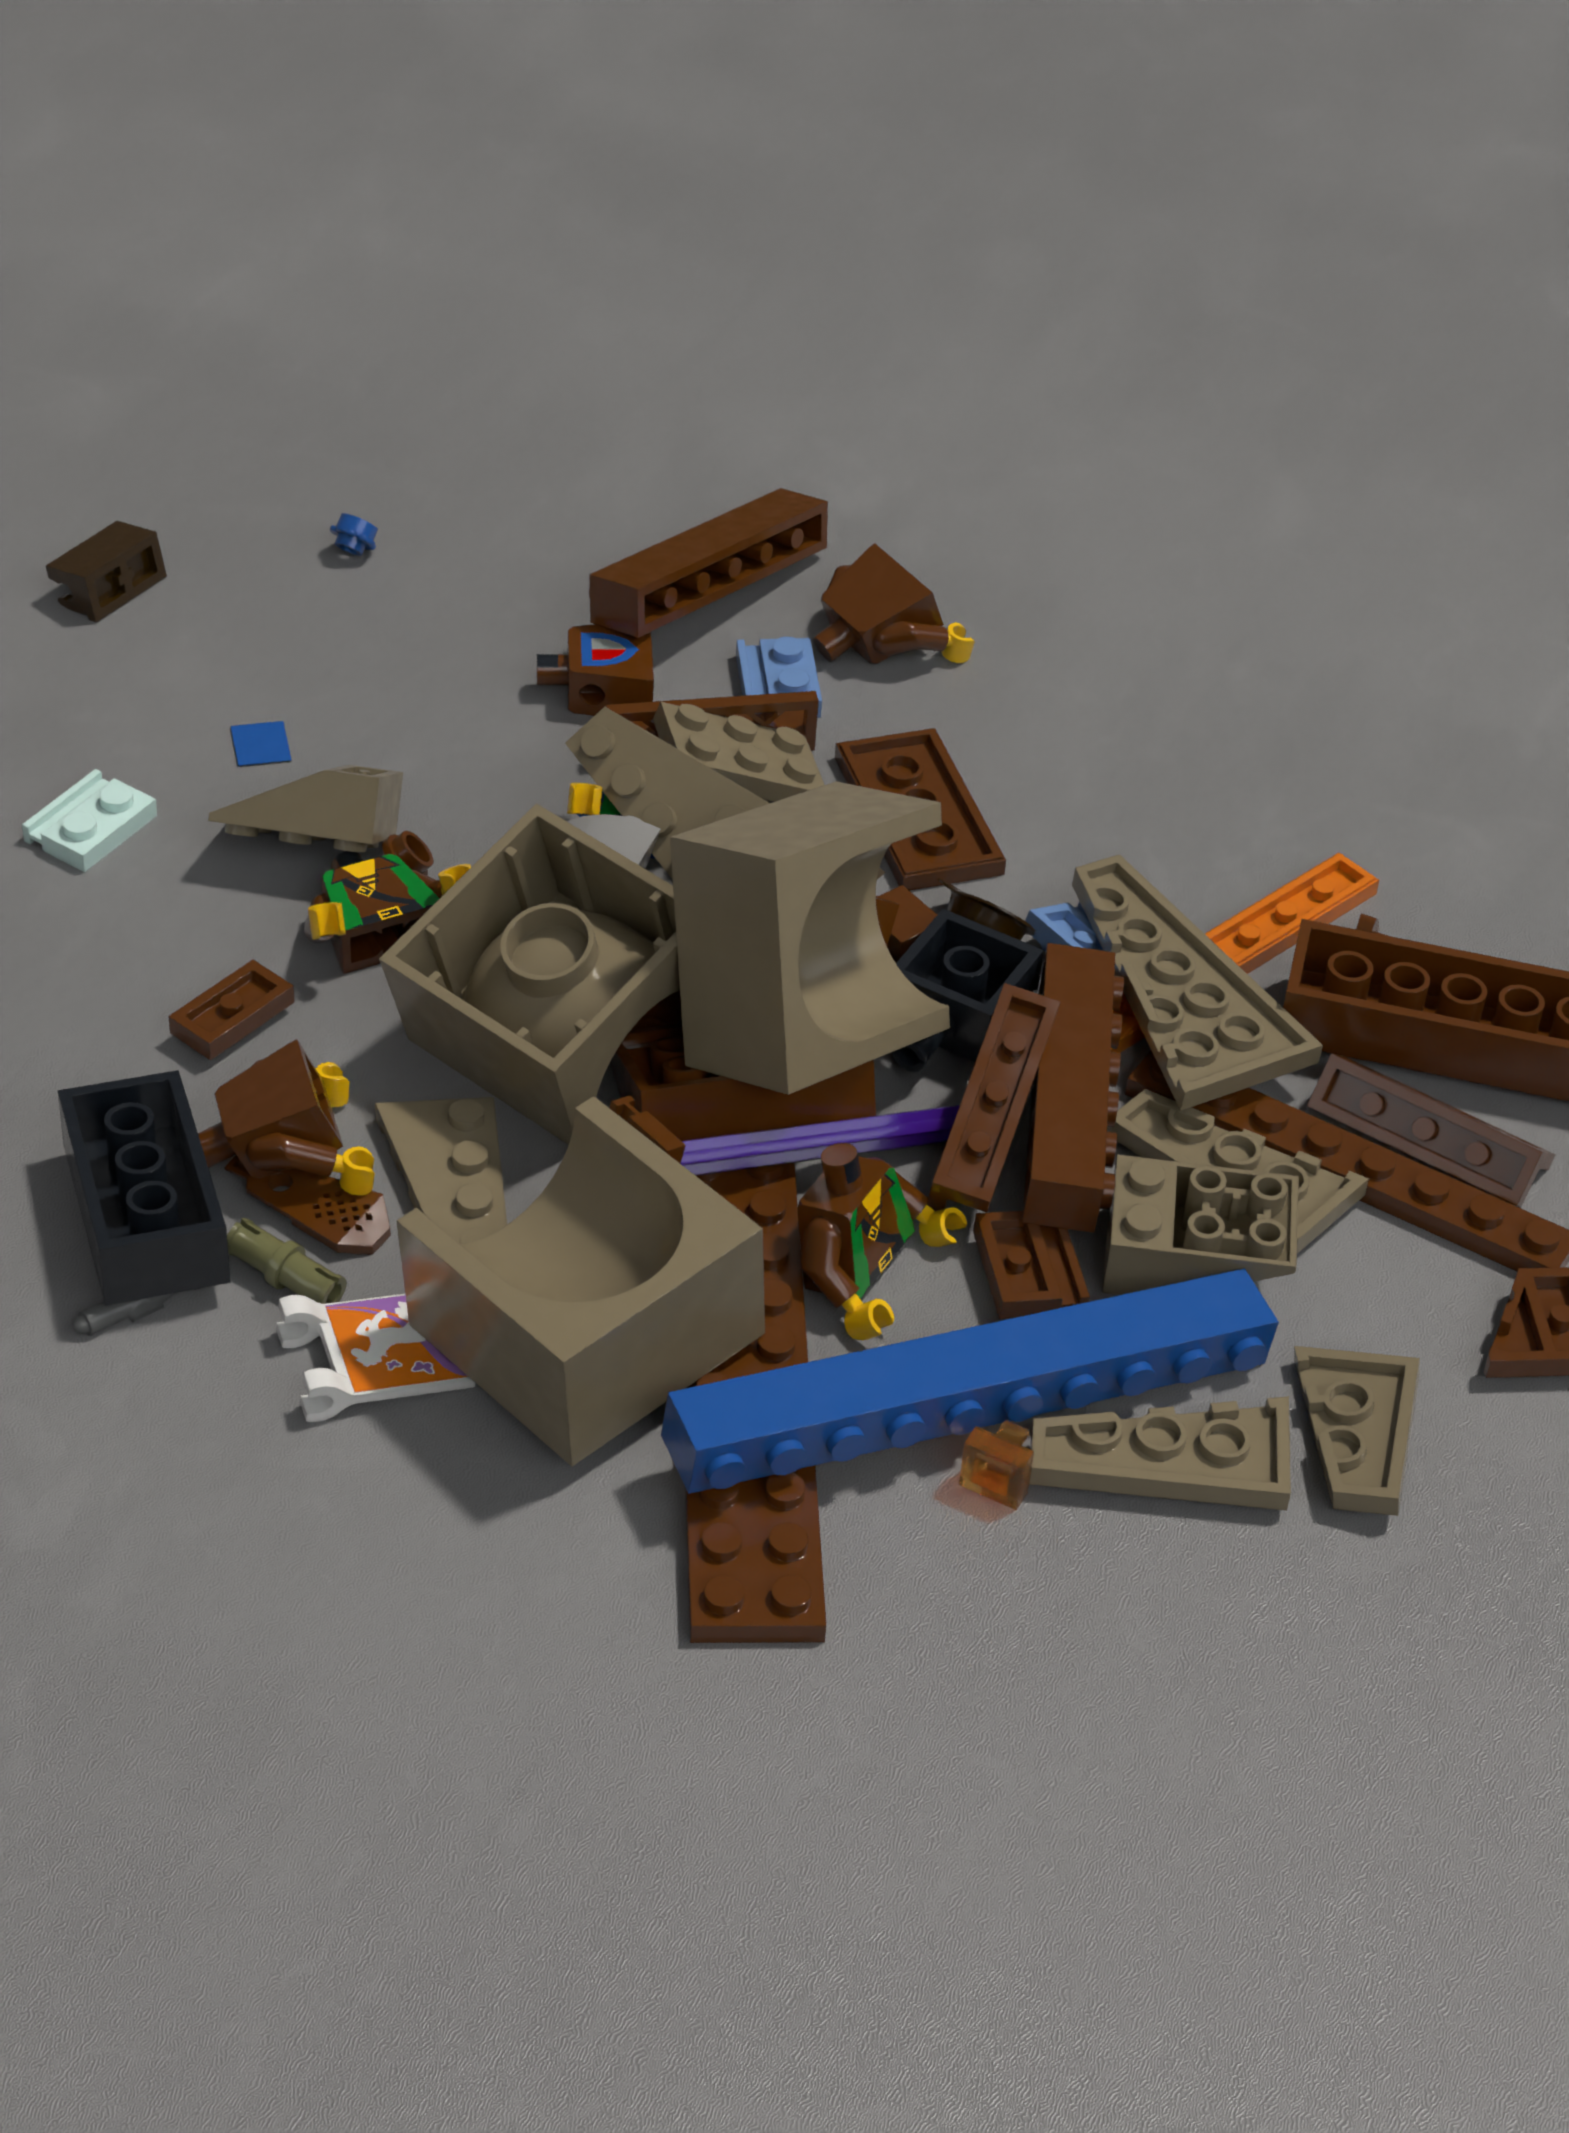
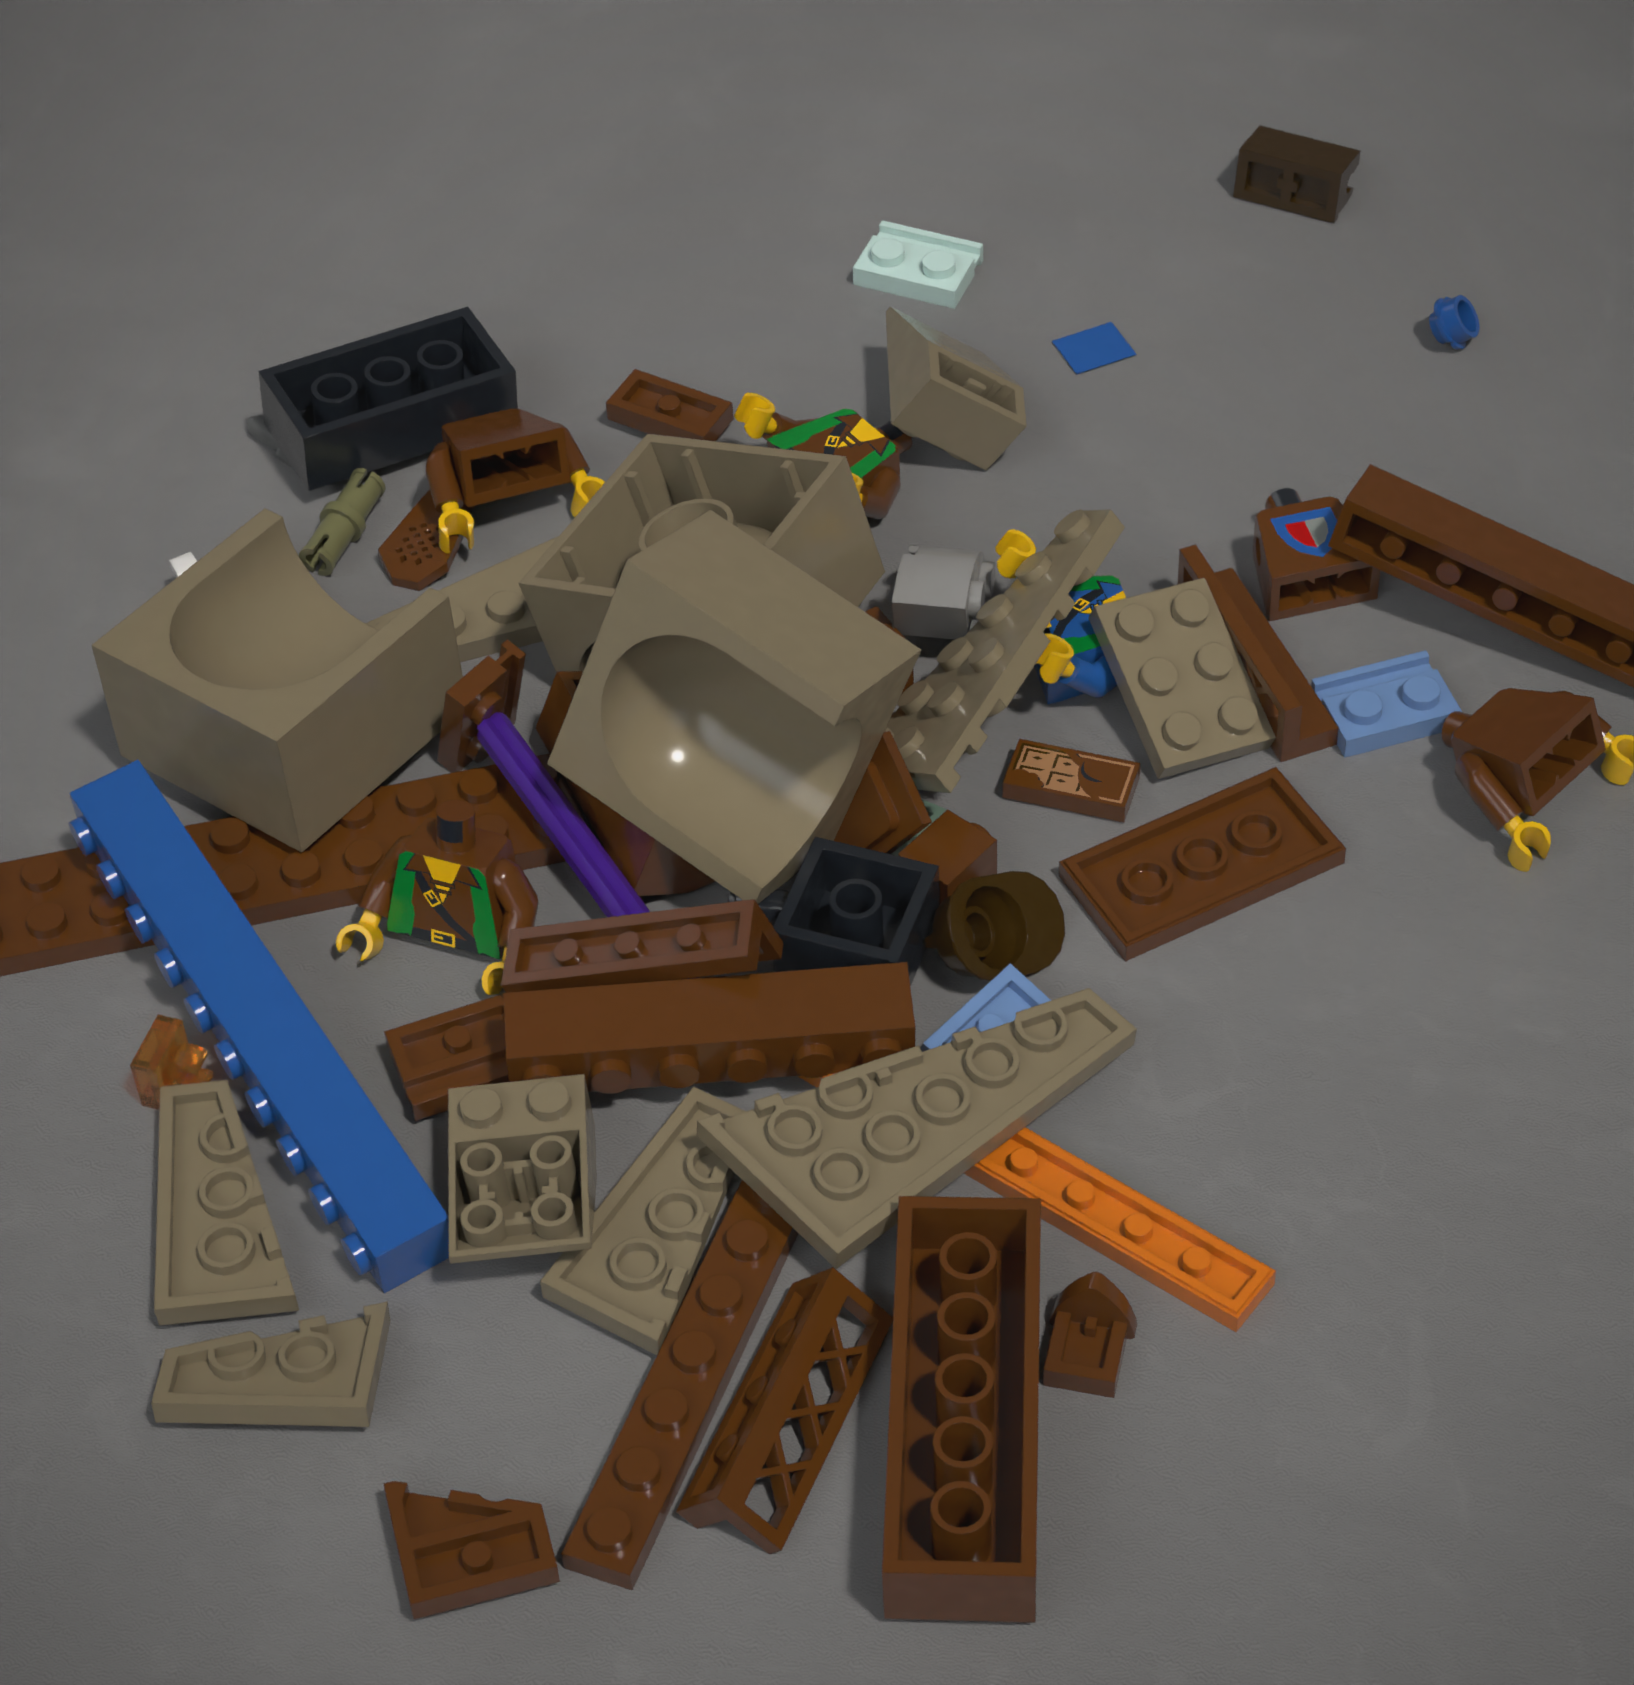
camera: 85 degrees right, 5 degrees up
reddish brown plate [382,831,434,876] -> none

